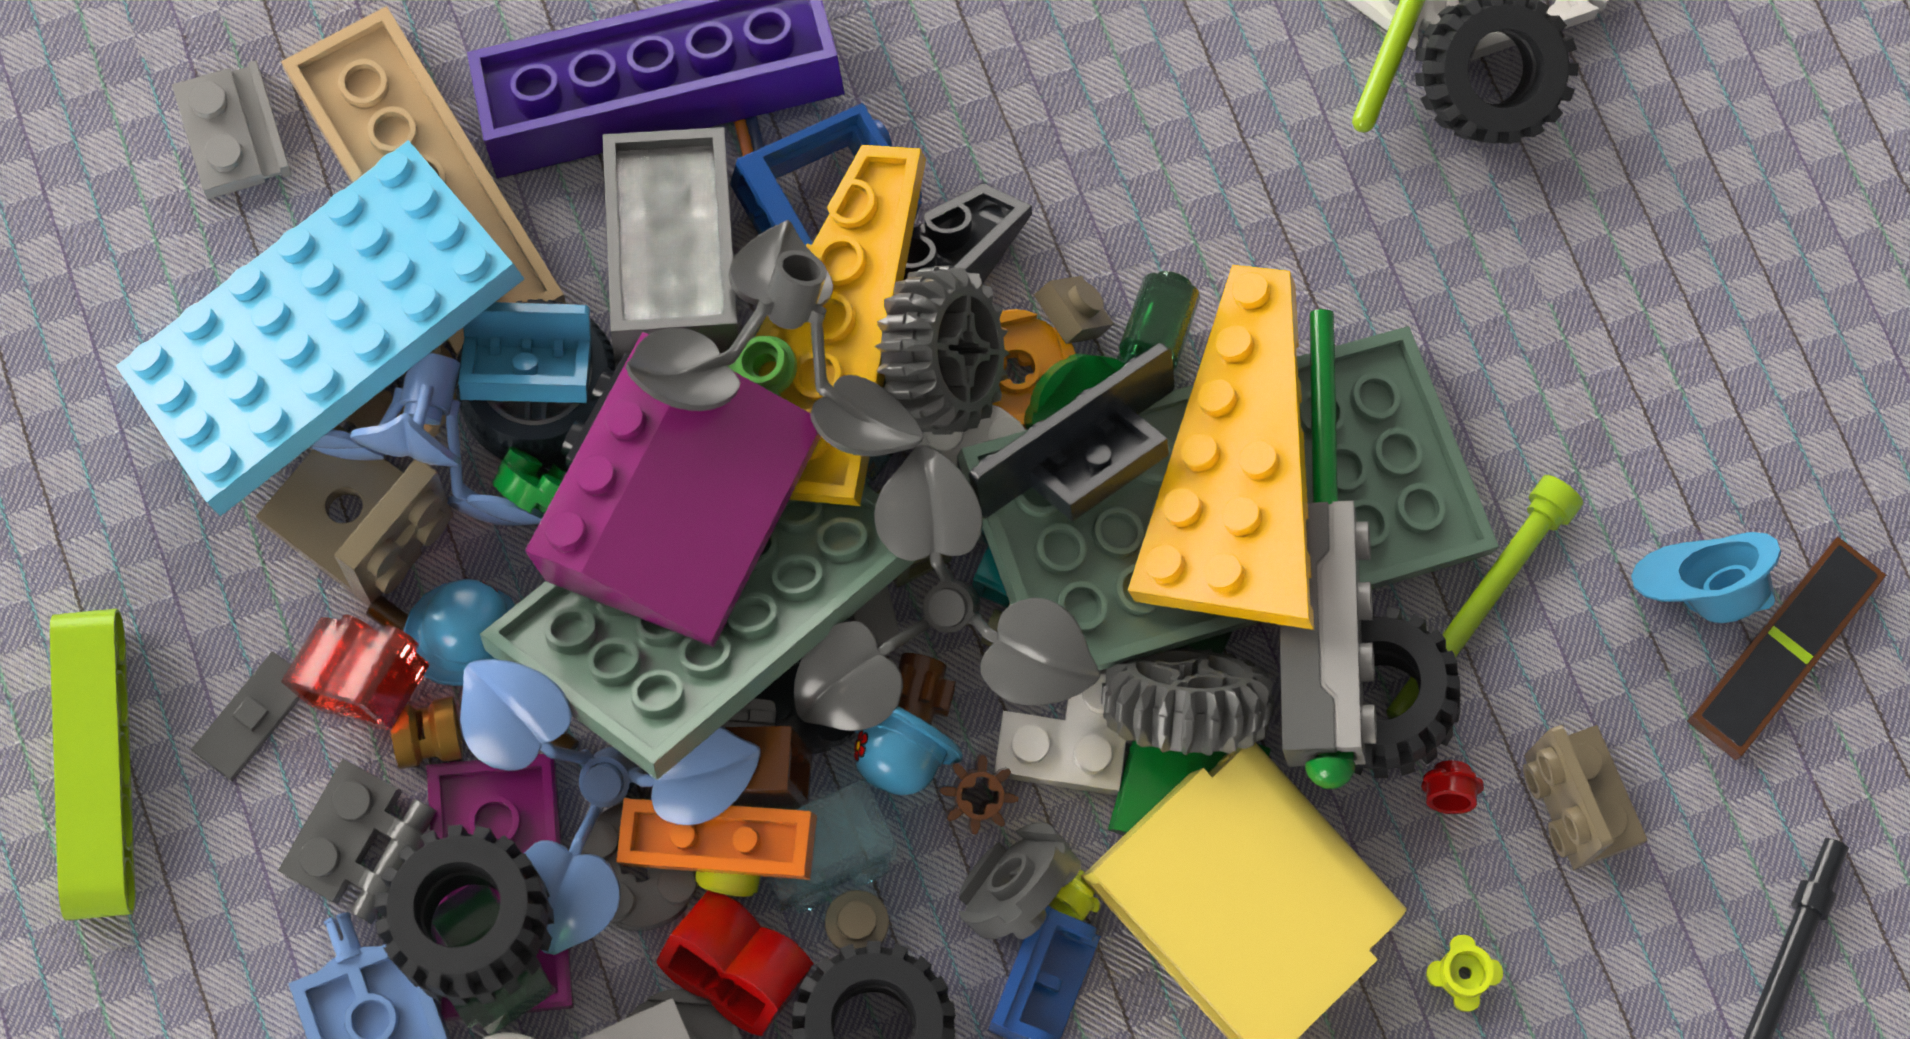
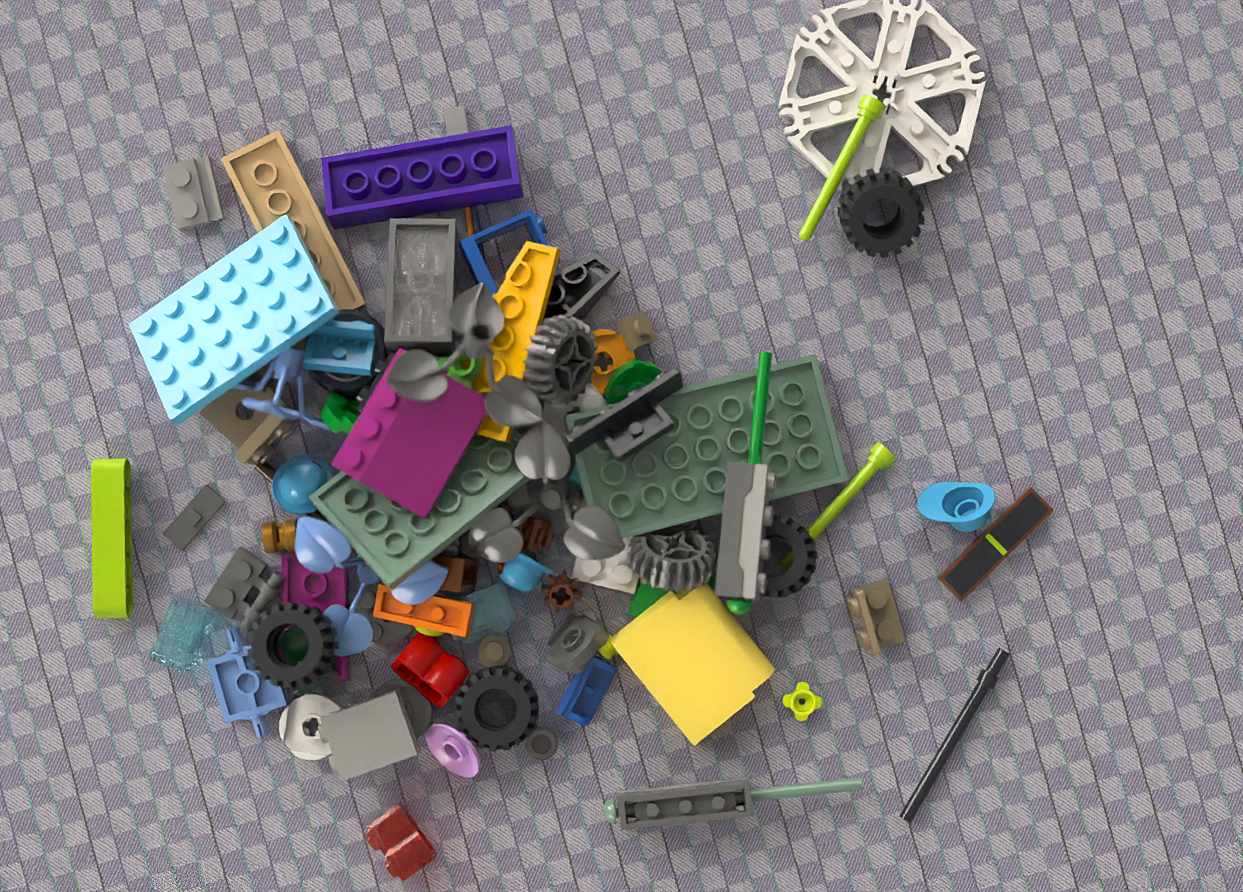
camera: 10 degrees right, 15 degrees up
clear red brick [281,614,430,730] -> none
clear green brick [1116,271,1200,375] -> none
yellow wing [1128,265,1314,630] -> none
red plate [1421,760,1484,814] -> none
none -> clear light blue brick [149,596,217,673]

